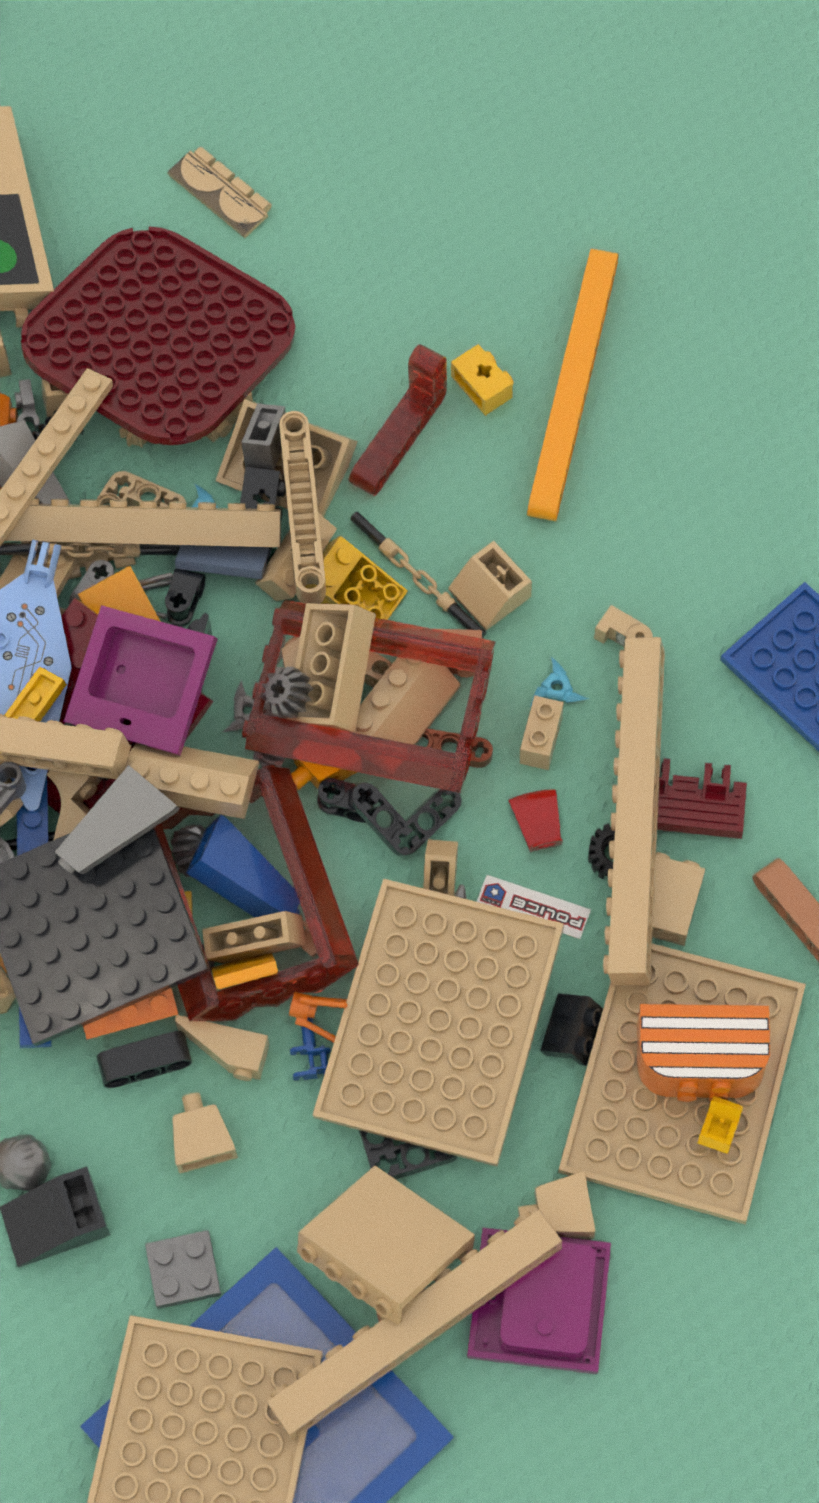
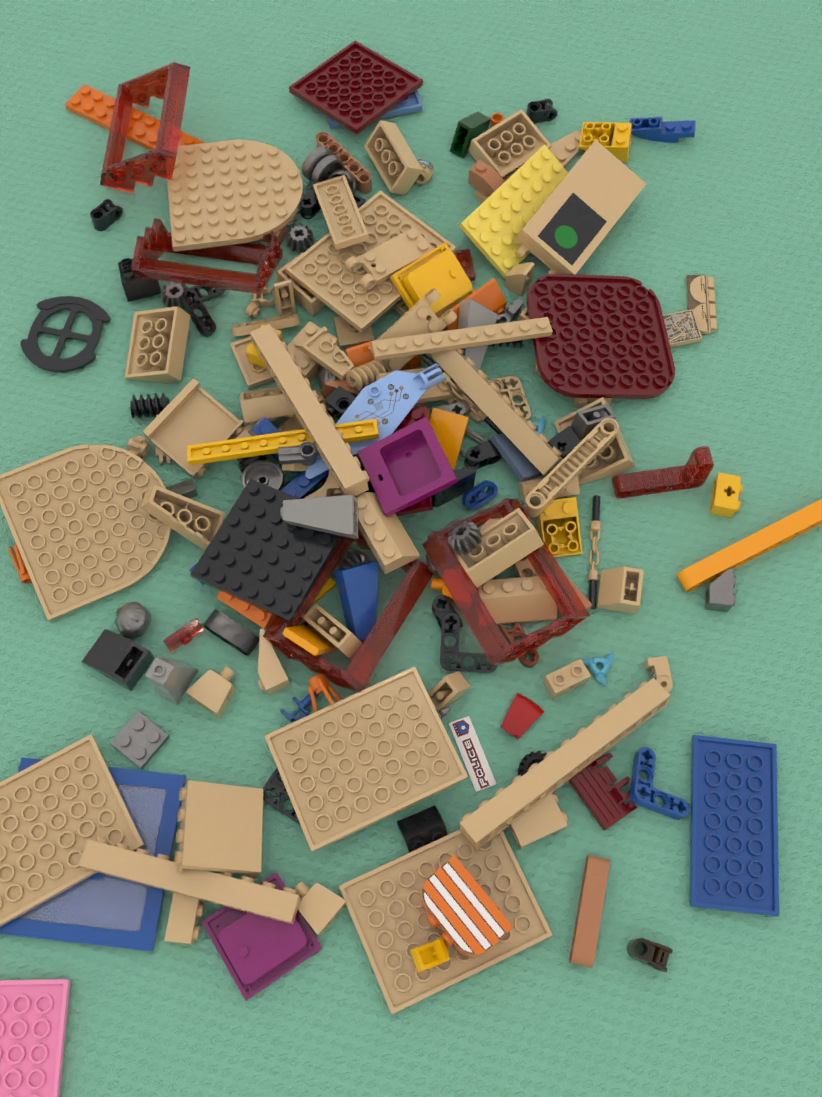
camera: 45 degrees right, 0 degrees up
none -> light grey slope [145,657,198,705]
none -> clear red plate [163,618,204,652]
none -> tan brick [164,893,205,945]
none -> blue plate [462,480,498,509]
none -> blue beam [630,747,689,820]
none -> tile [663,309,702,348]
none -> flat silver slope [705,569,736,612]

